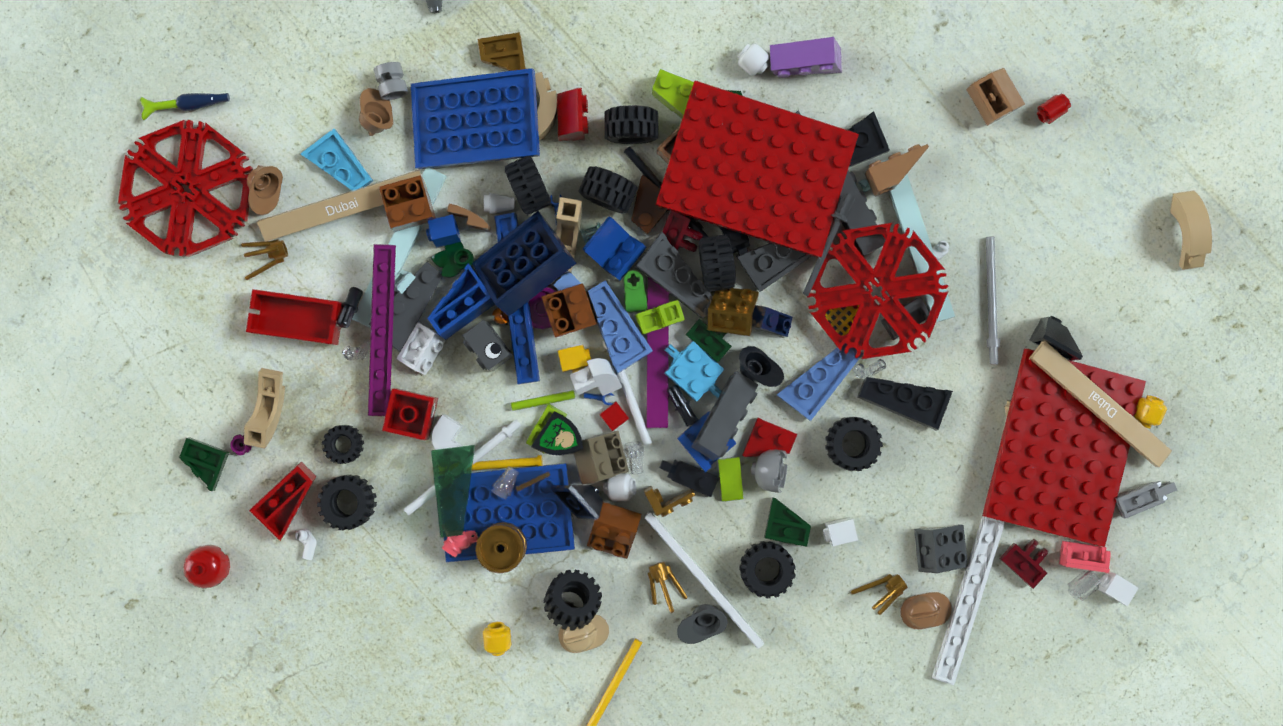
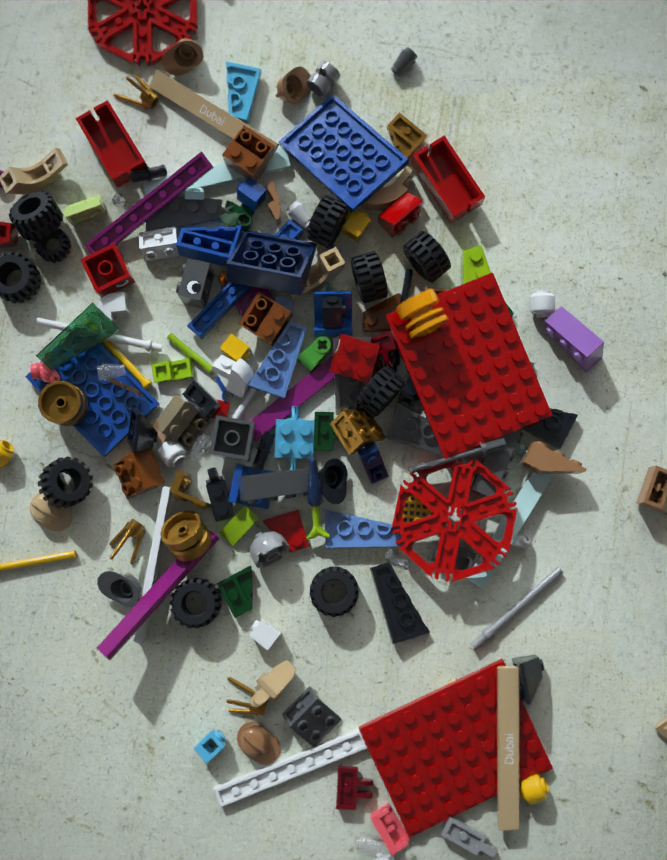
camera: 55 degrees right, 5 degrees down
shield [531,411,584,455] -> none
lime slope [635,300,685,335] -> none
none -> black tyre [9,191,63,241]
none -> yellowish green bracket [63,195,106,225]
none -> magenta tile [96,530,220,660]
none -> pearl gold wheel [160,510,212,562]
none -> black plate [182,380,221,419]
none -> medium azure brick [193,729,226,763]
none -> dark grey brick [209,415,257,462]
none -> tan hinge [249,660,296,708]
none -> dark blue piece [306,459,330,540]
none -> black brick [322,296,346,327]
none -> red brick [329,334,380,383]
none -> yellow brick [343,210,371,243]
none -> light orange wheel [396,289,448,339]
none -> red piece [411,135,485,224]

